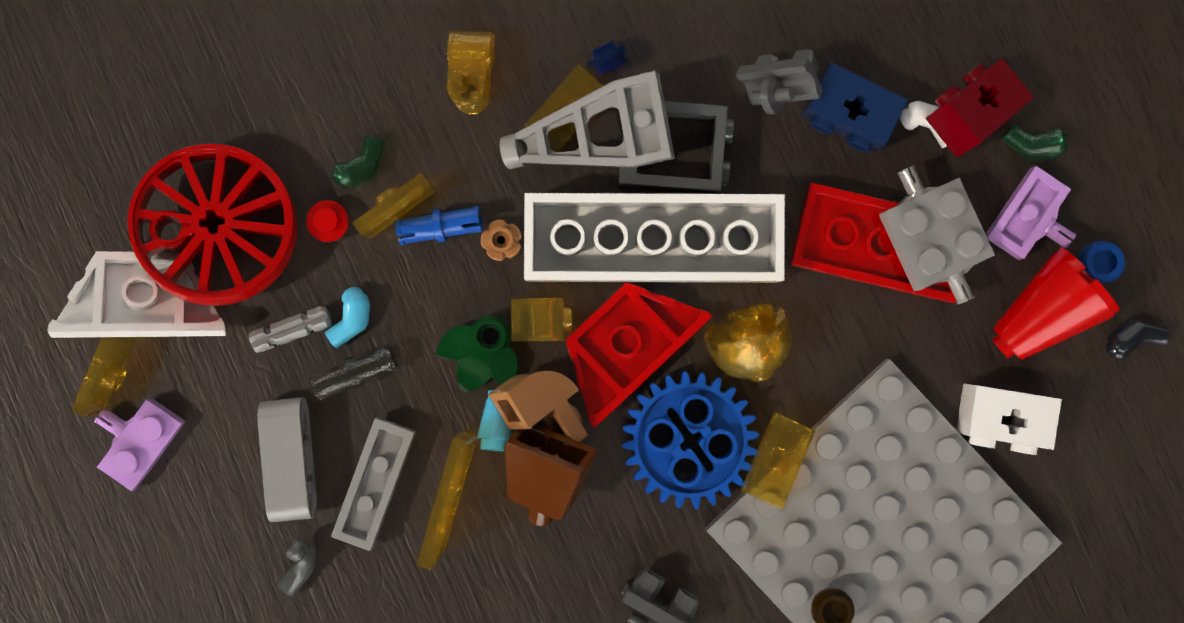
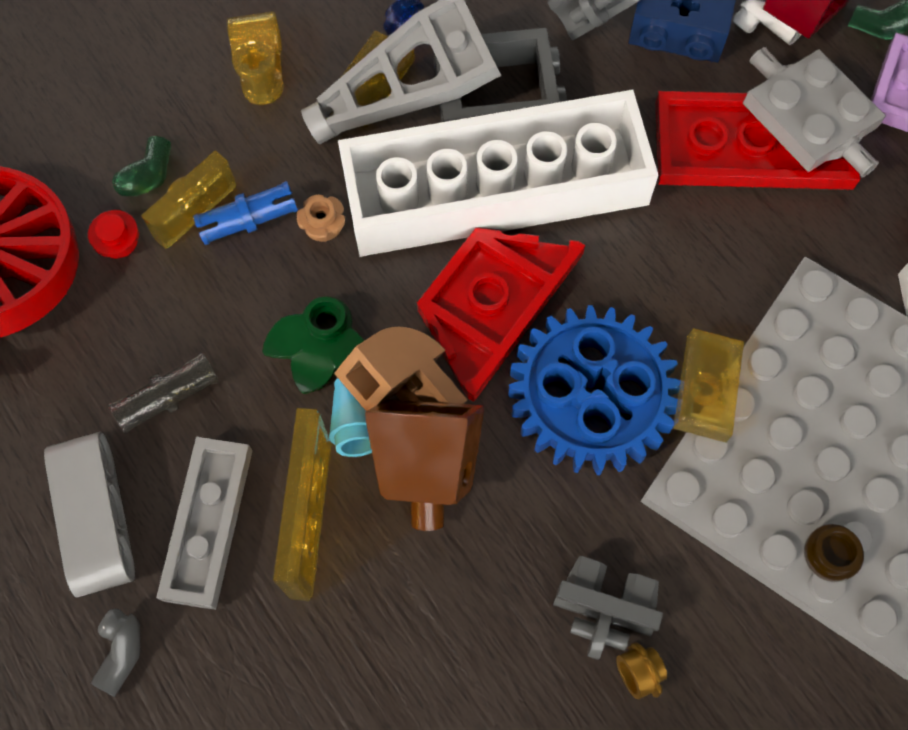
camera: 10 degrees left, 20 degrees down
light grey axle [249,306,332,352] -> none
medium azure arm [325,287,371,348] -> none
clear yellow brick [511,298,572,341] -> none
clear yellow cylinder [704,304,792,382] -> none

